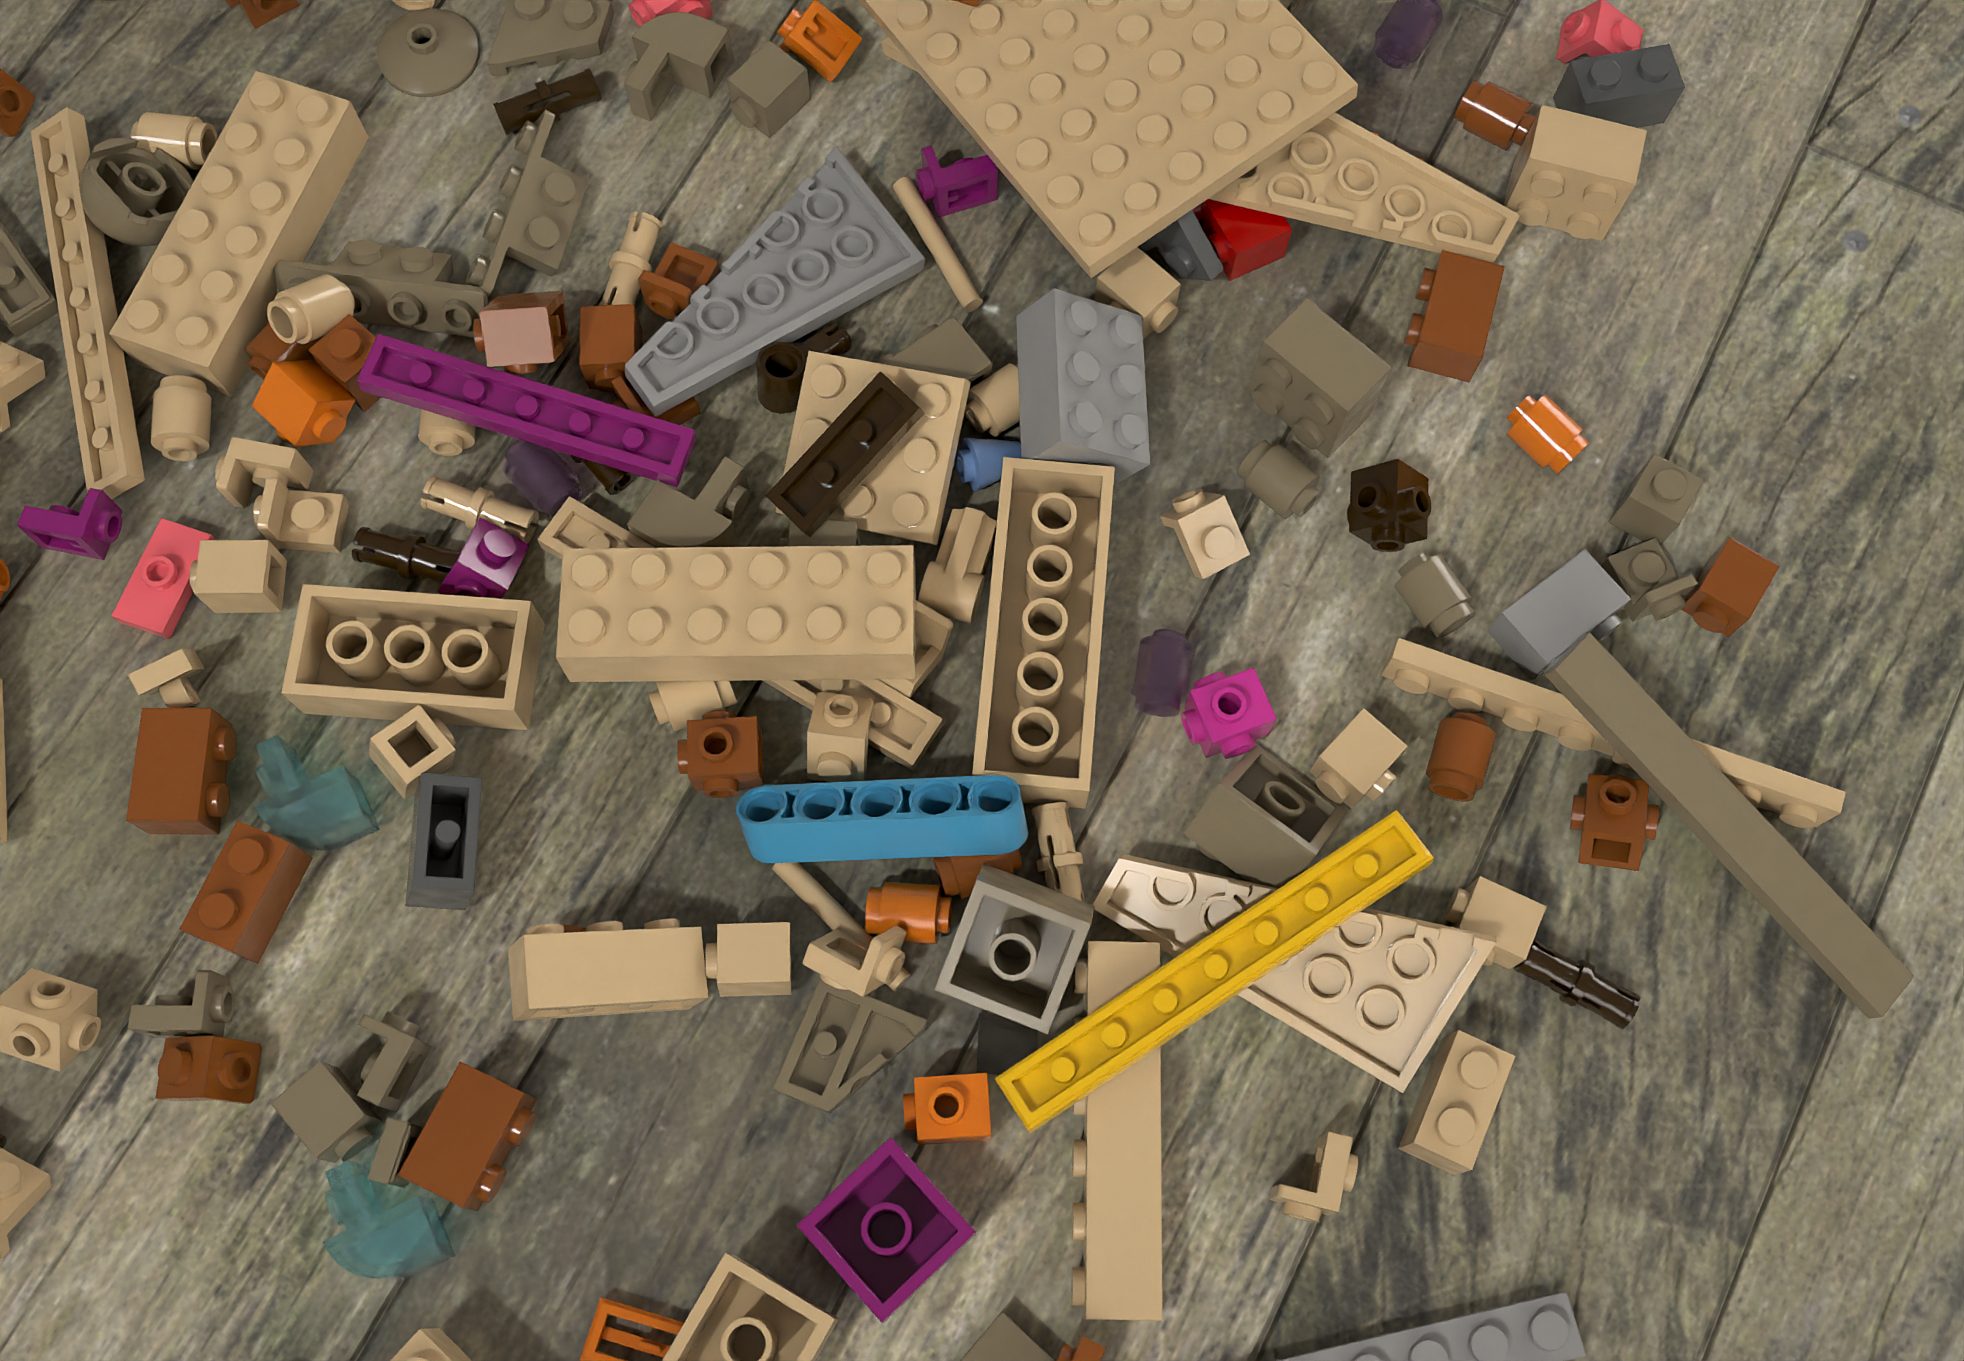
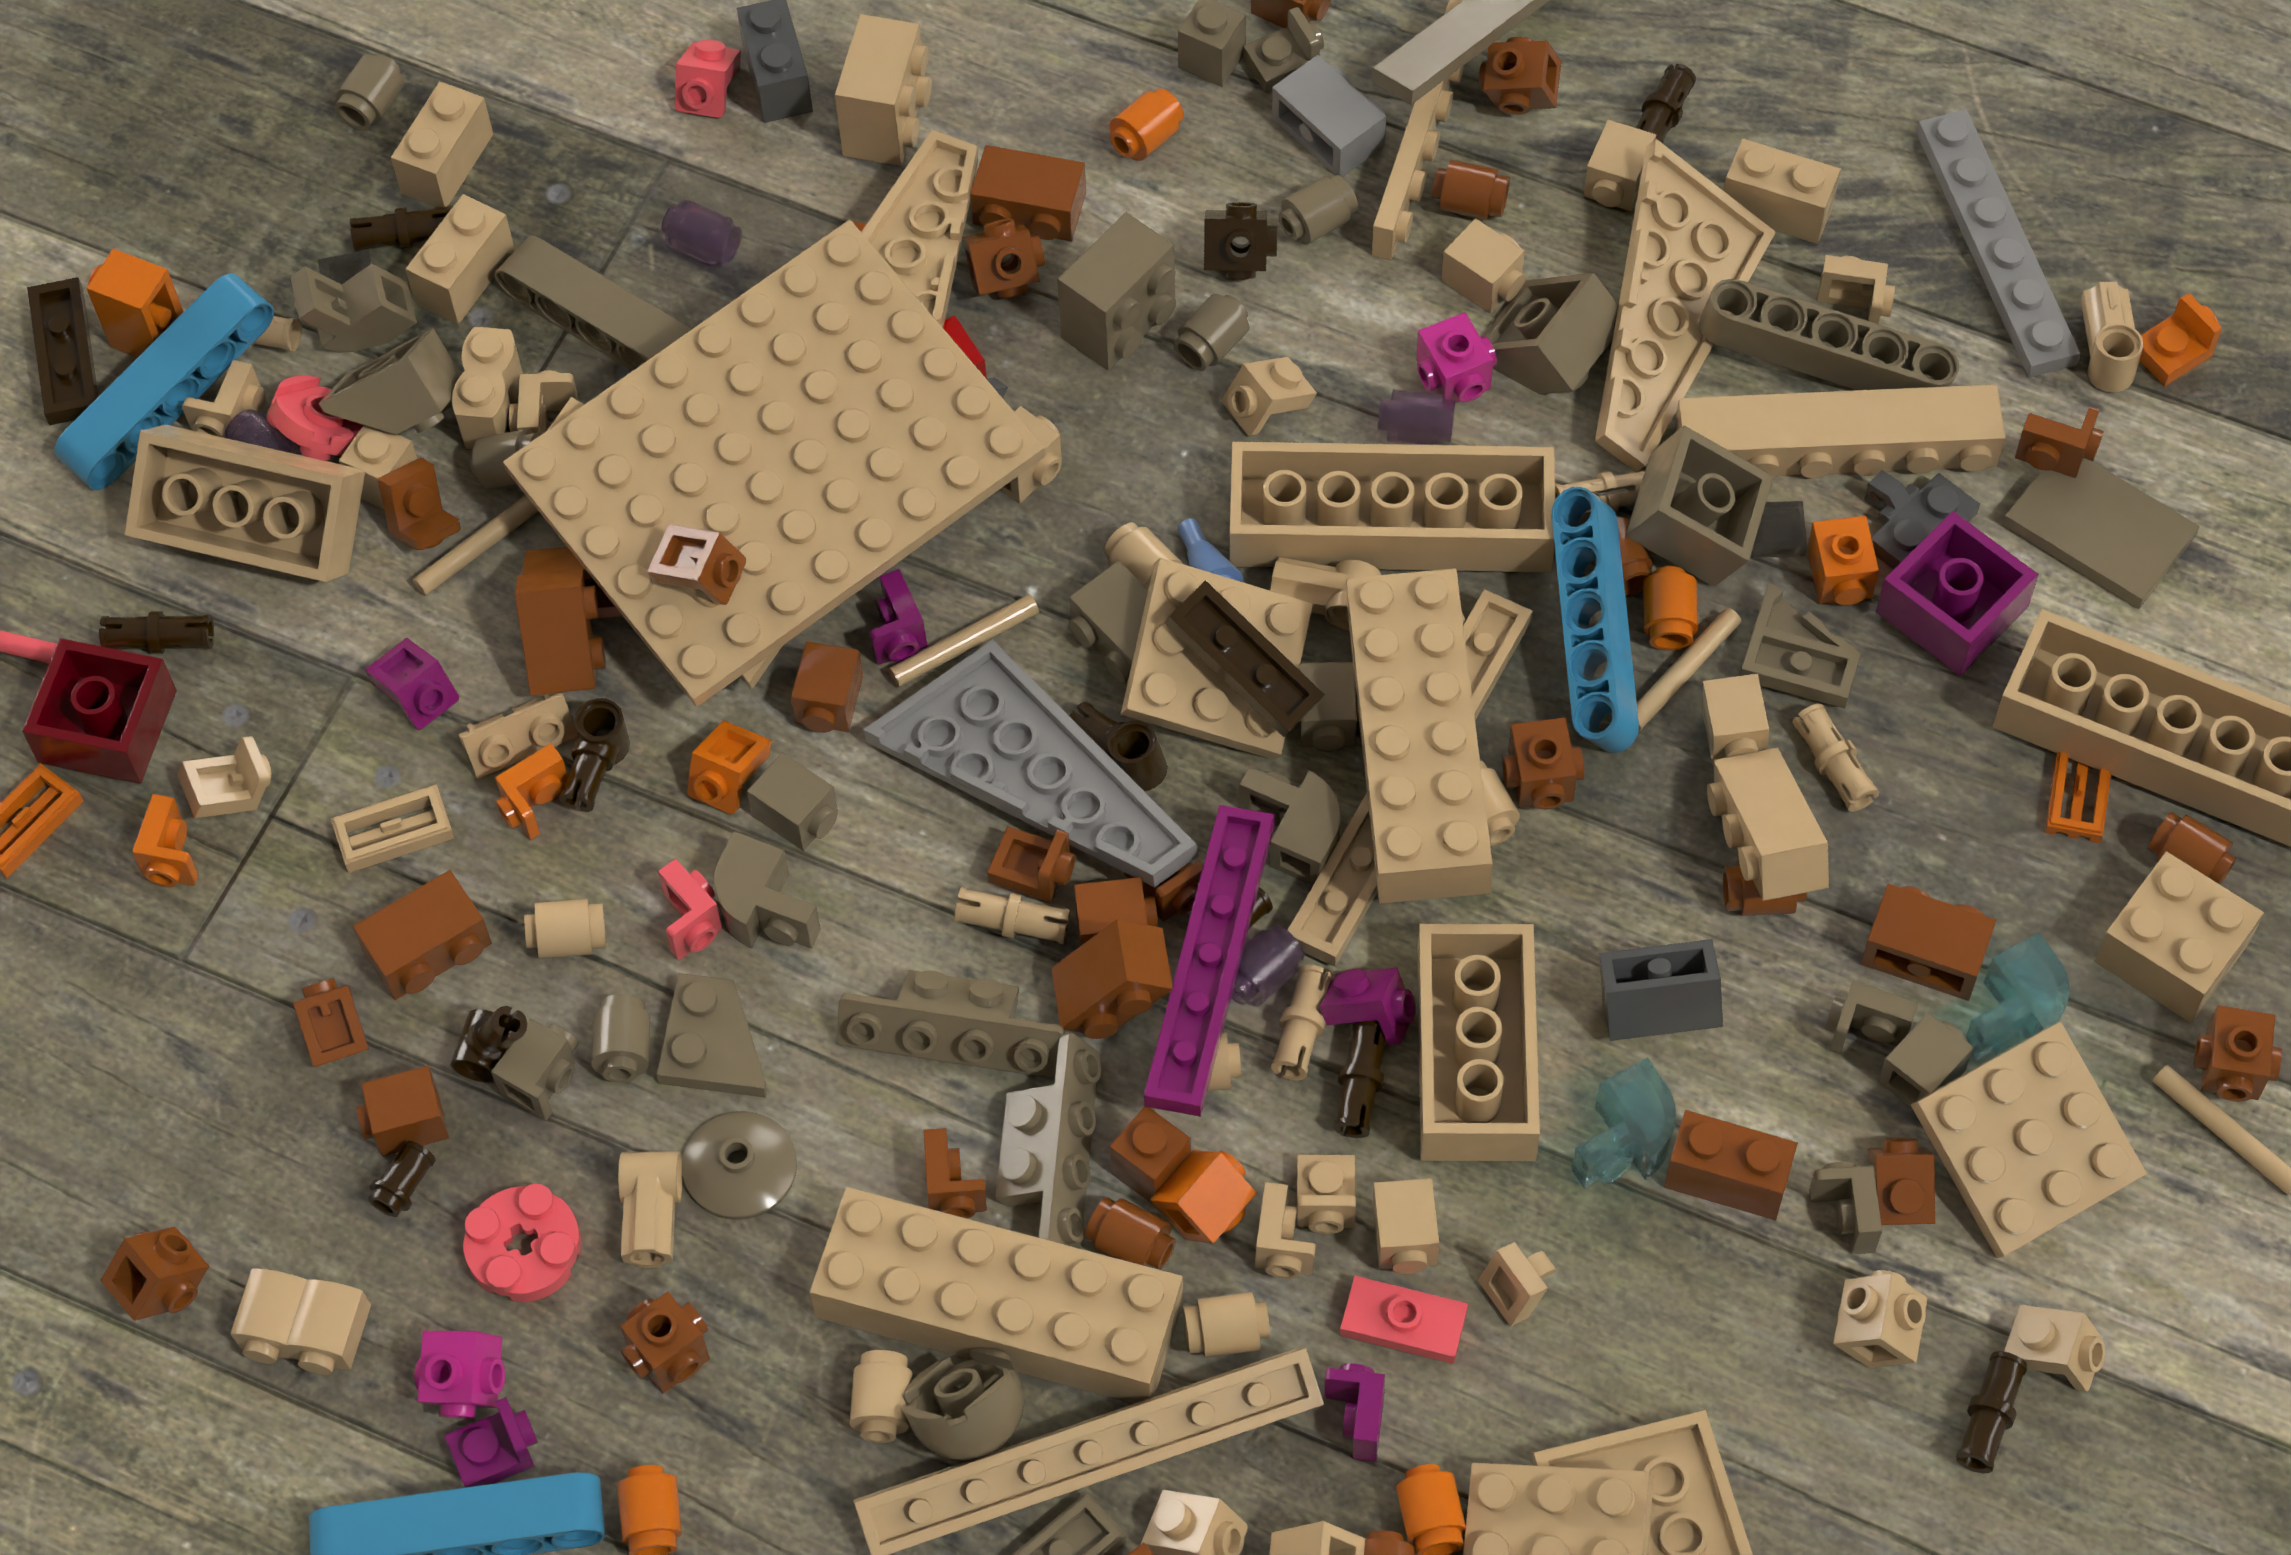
camera: 90 degrees left, 10 degrees down
dark orange brick [126,708,237,835] -> none
tan brick [267,274,355,344] -> none
dark tan tile [367,1117,423,1188] -> none
tan brick [369,705,456,800] -> none
dark brown pin [493,68,602,135] -> none
tan bracket [802,926,907,997] -> none
tan bracket [807,692,873,782] -> none
yellow tile [994,810,1434,1134] -> none
light grey brick [1016,288,1150,485] -> none
dark orange brick [1454,80,1535,151] -> none
none -> dark orange brick [791,641,863,733]
none -> dark orange bracket [923,1128,987,1219]
none -> dark orange brick [962,219,1045,298]
none -> dark tan beam [1699,279,1959,390]
none -> tan pin [1792,703,1880,812]
none -> dark grey hinge [1864,470,1980,570]
none -> tan plate [1911,1021,2147,1258]

